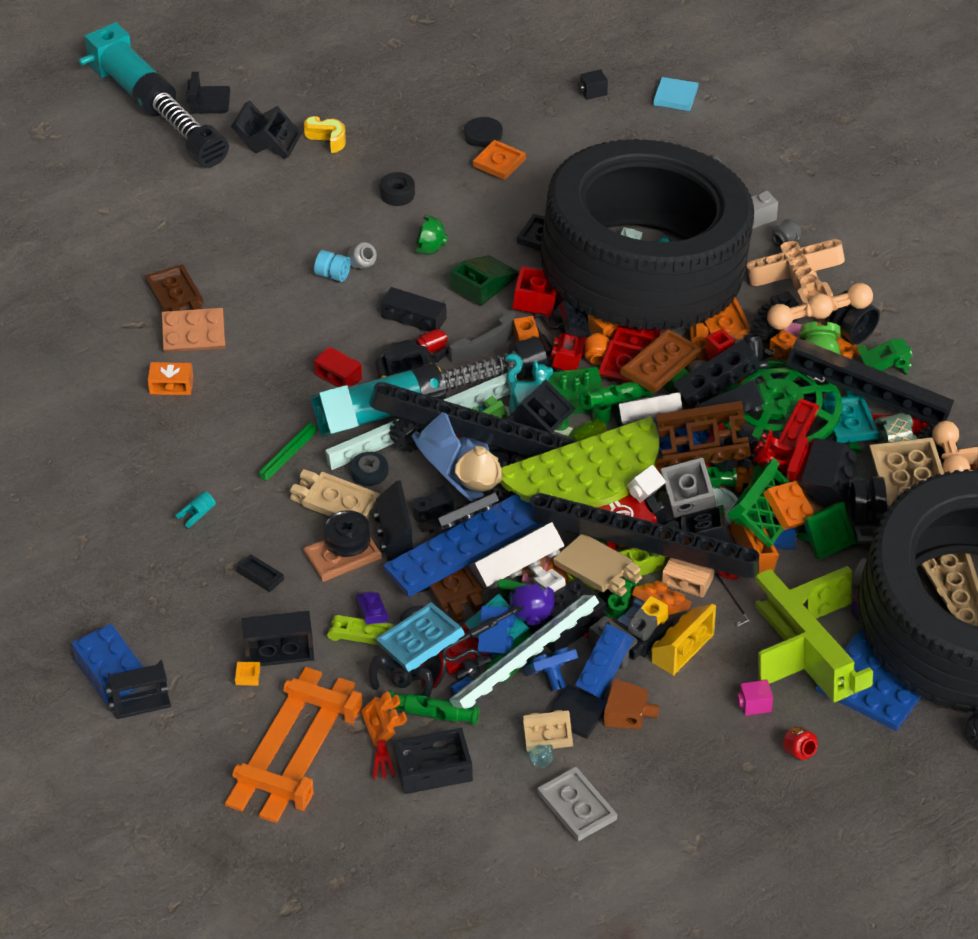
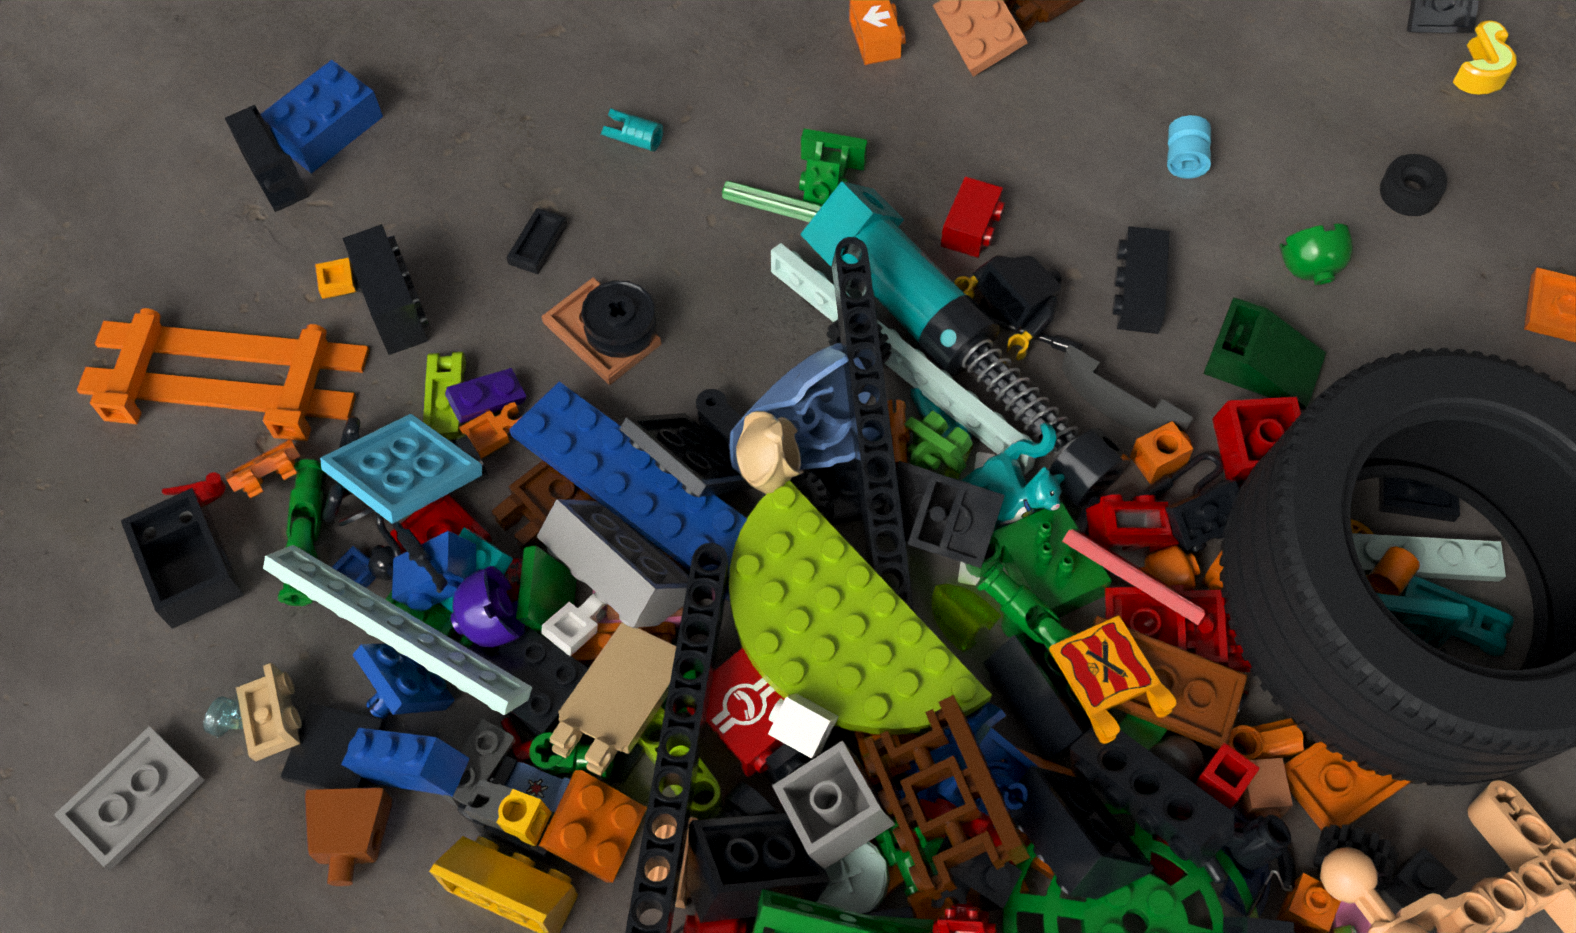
camera: 75 degrees right, 15 degrees up
tan tile [290,469,380,519] -> none
light grey head [347,242,377,270] -> none
black wheel [350,451,389,486] -> none
black slope [373,480,413,561] -> none
red brick [416,328,448,353] -> none
none -> orange plate [459,402,522,459]
none -> green tile [799,128,867,205]
none -> flag [1049,615,1176,744]
none -> tile [1062,529,1210,625]

